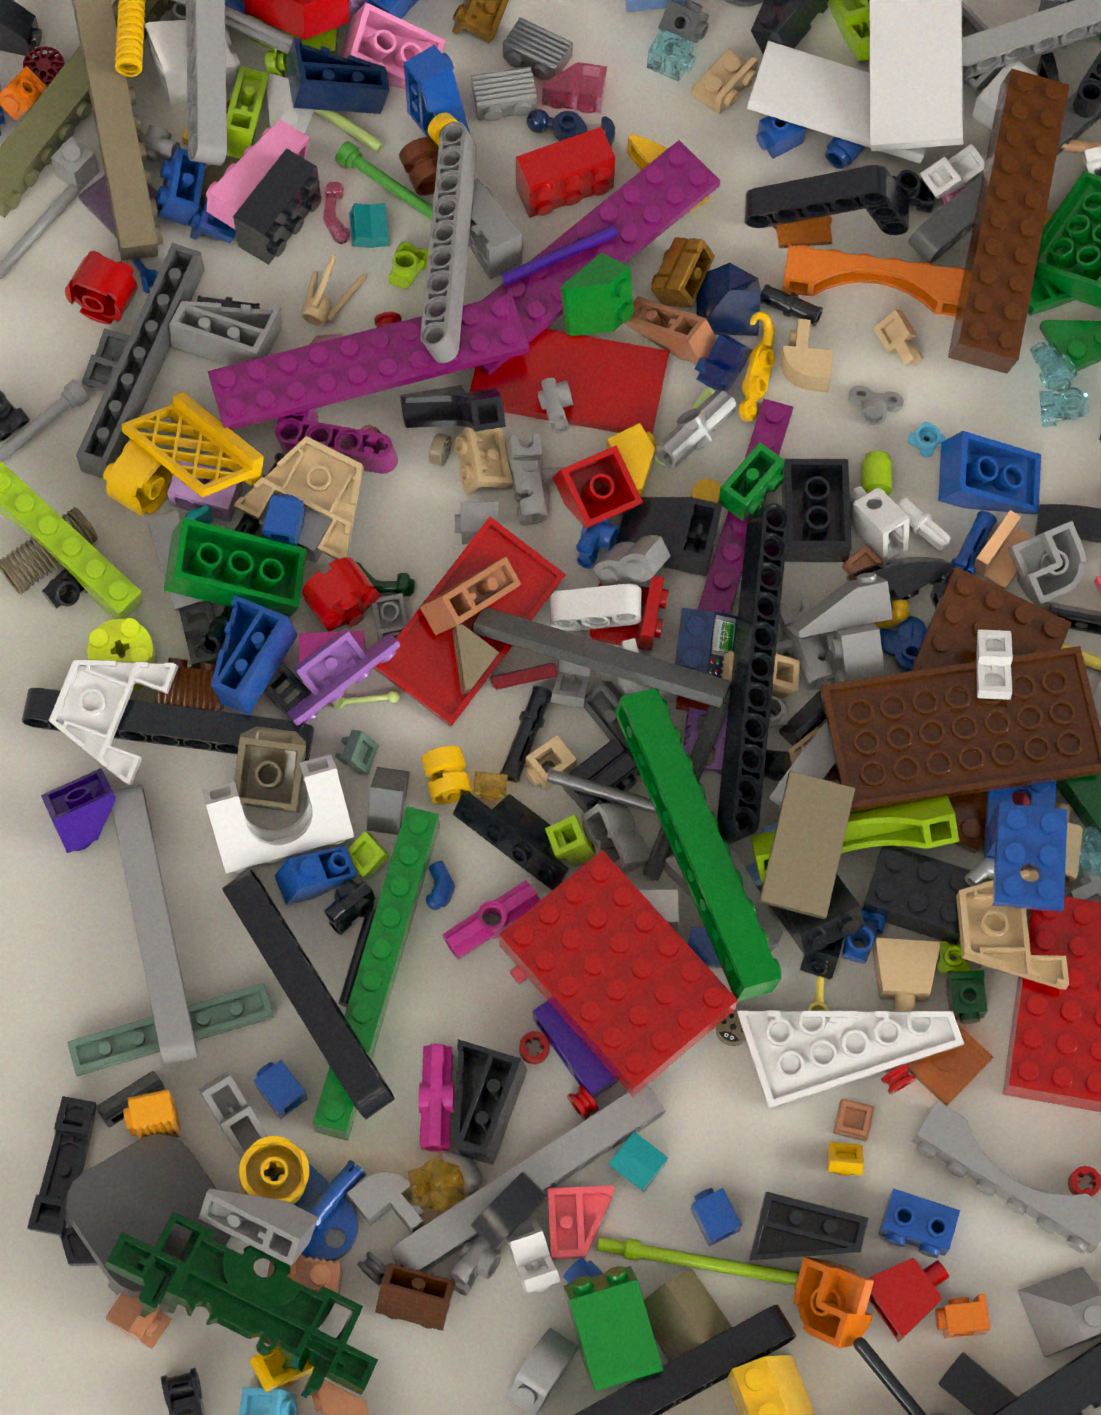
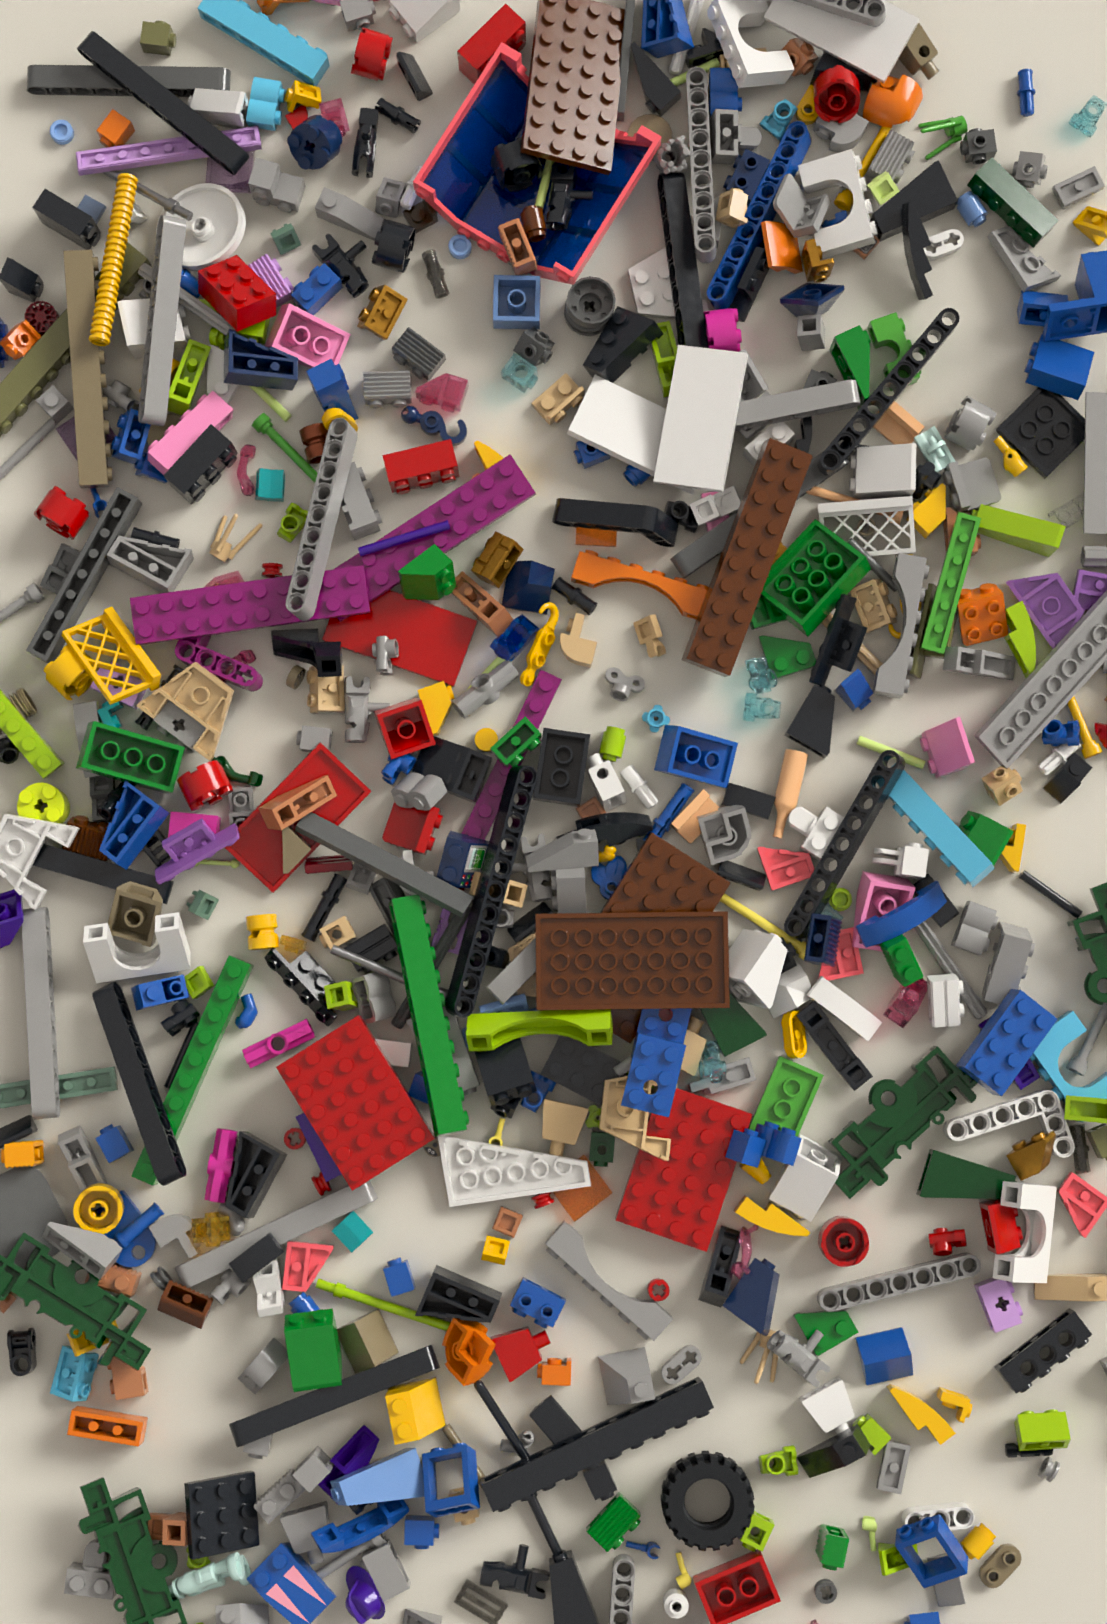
camera: 10 degrees right, 15 degrees up
blue brick [263,494,305,546] -> none
dark grey slope [367,767,410,835] -> none
white beam [550,584,642,632] -> none
dark tan tile [759,771,855,919] -> none
white slope [976,629,1013,700] -> none

